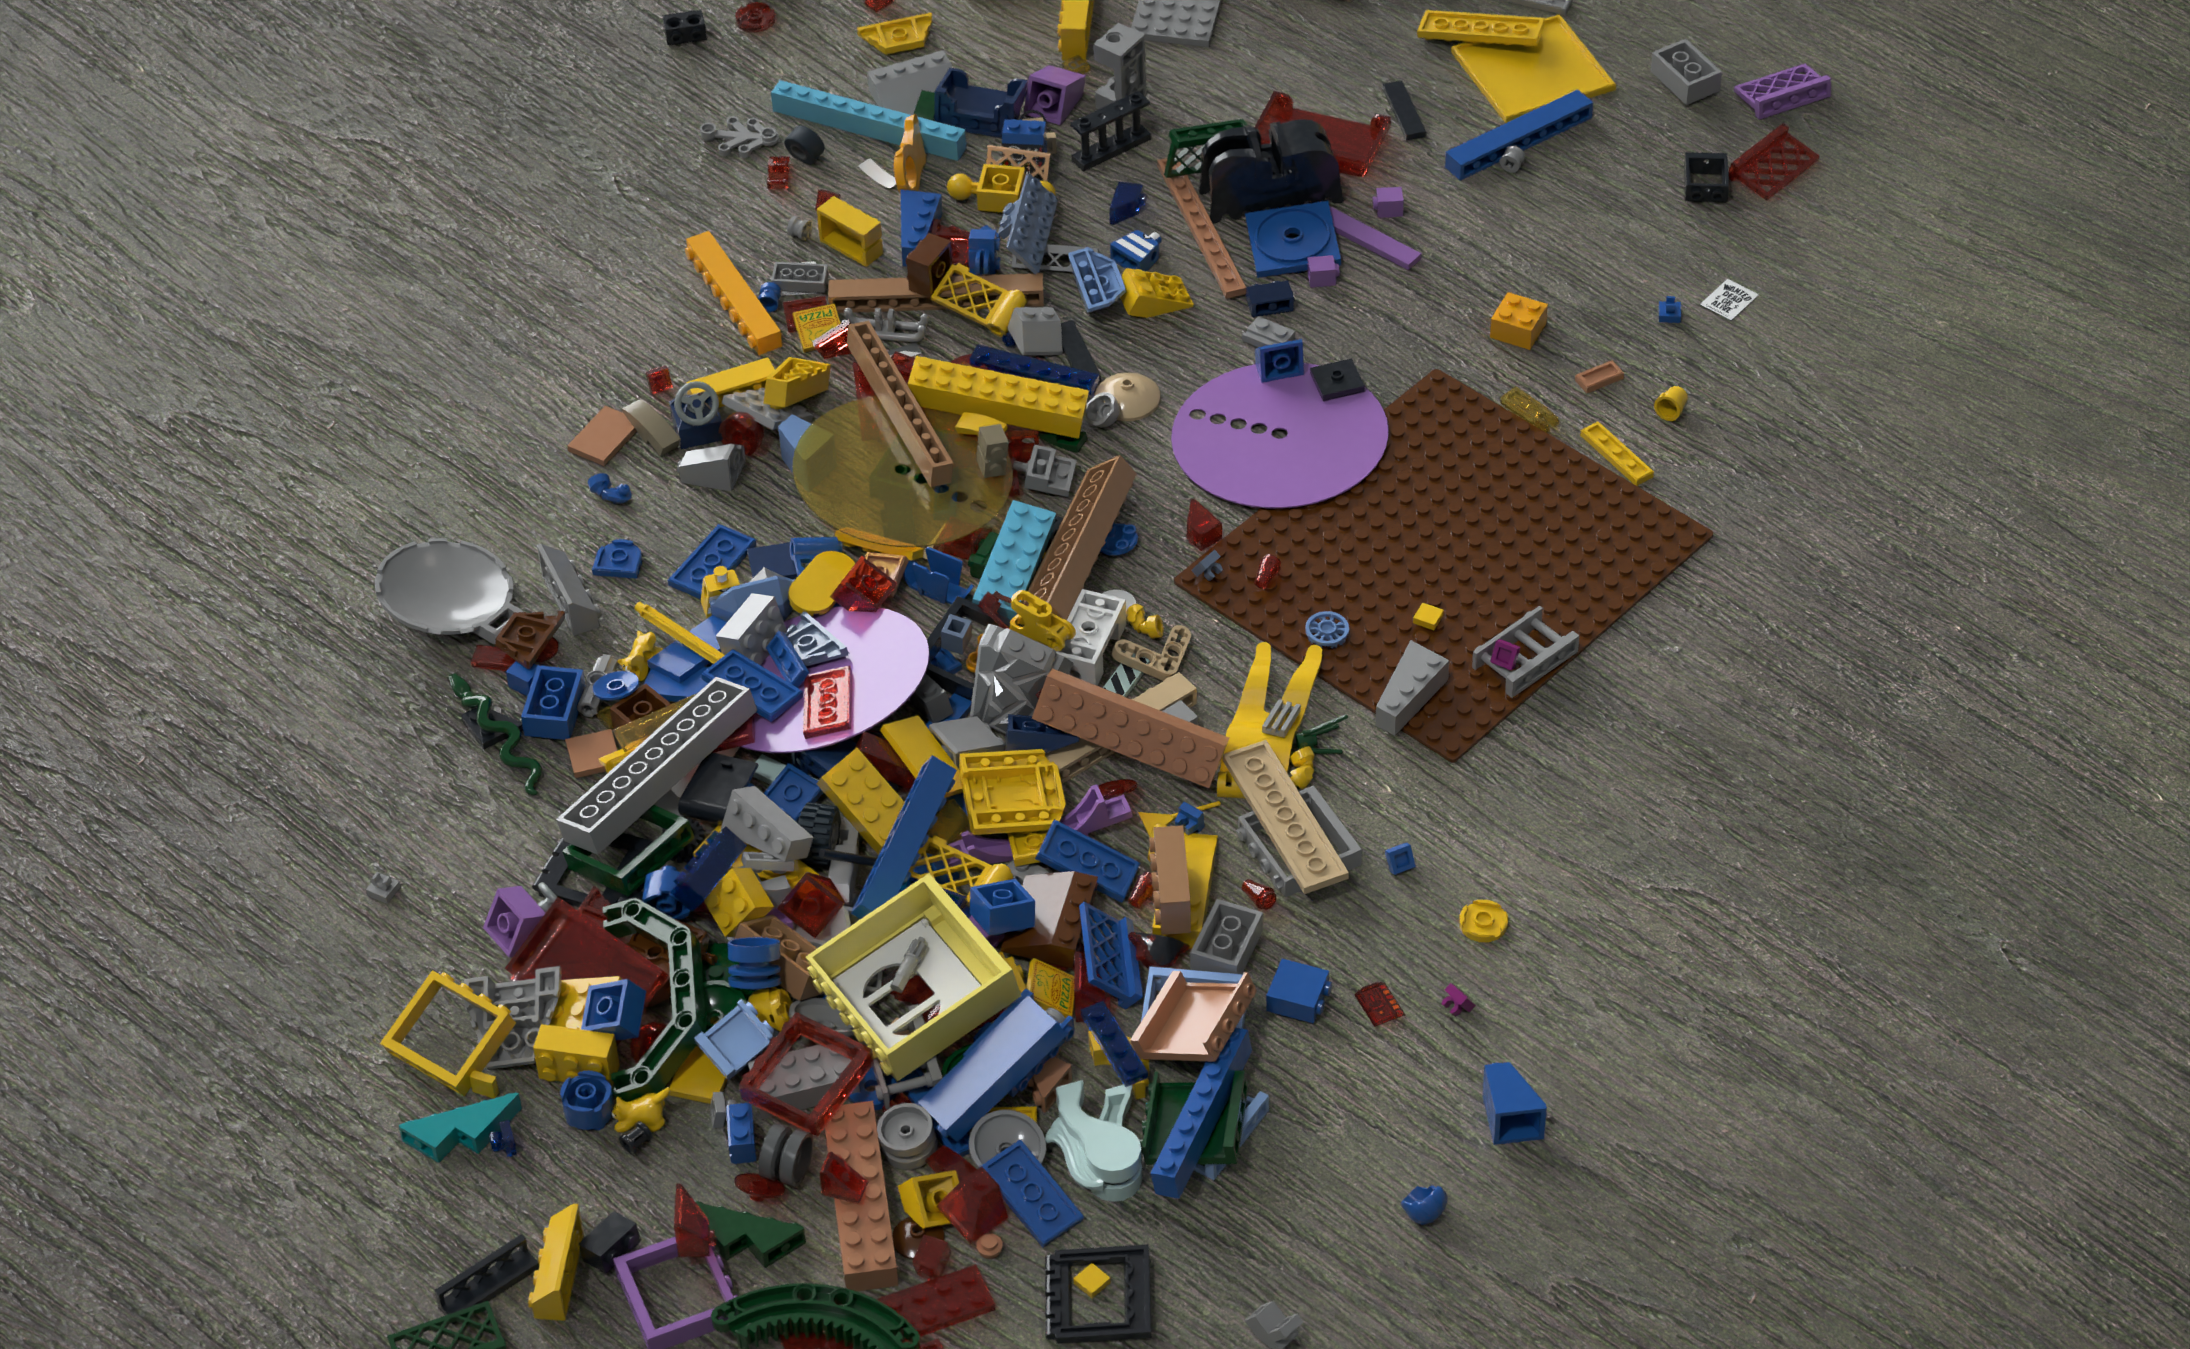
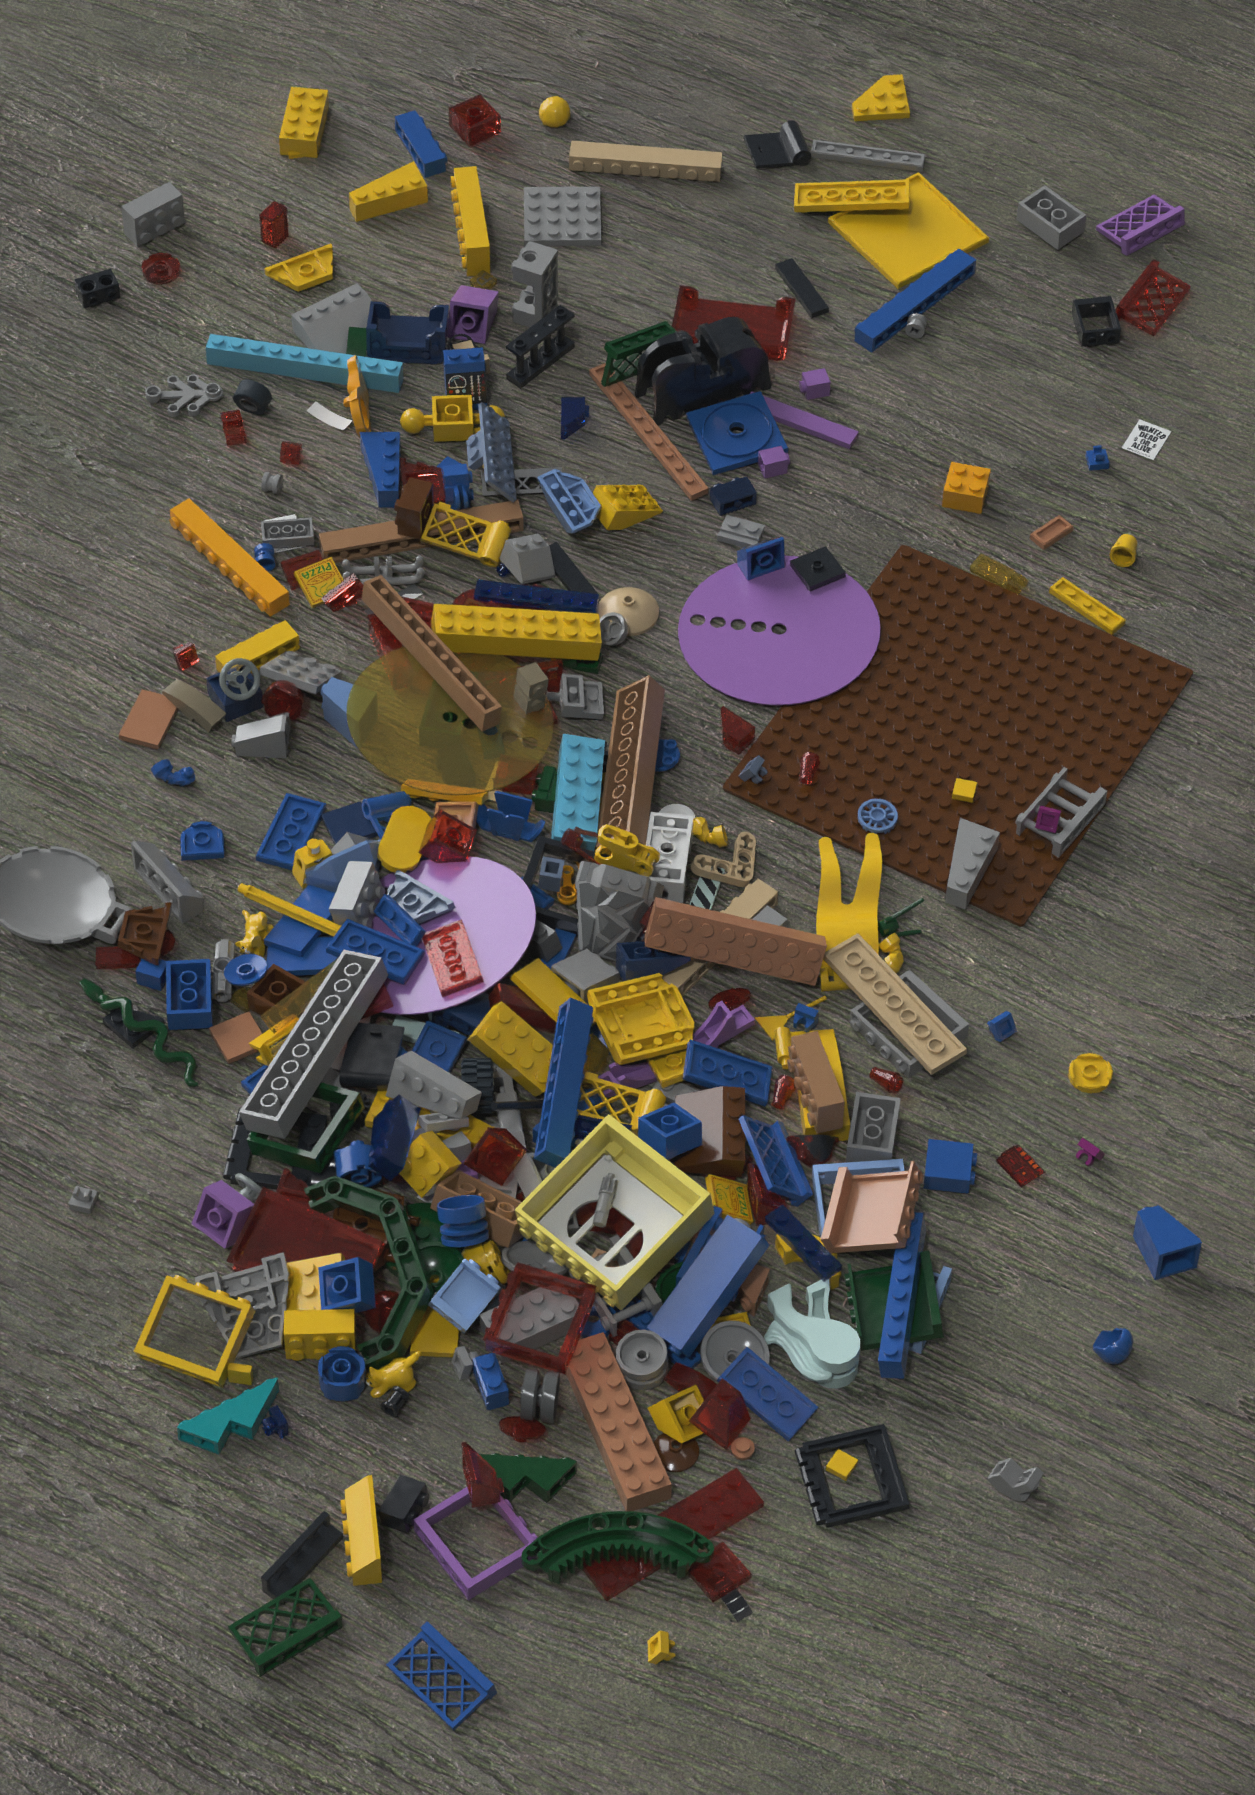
camera: 15 degrees left, 5 degrees up
yellow wedge [763,357,831,409] -> none
yellow piece [817,196,883,267] -> none
clear red slope [819,1151,868,1203] -> none
clear red brick [912,1235,952,1280] -> none
yellow slope [955,412,1008,436] -> none
light nougat window [986,145,1051,181] -> none
blue torso [1110,230,1162,272] -> none
light grey tile [1262,700,1301,738] -> none

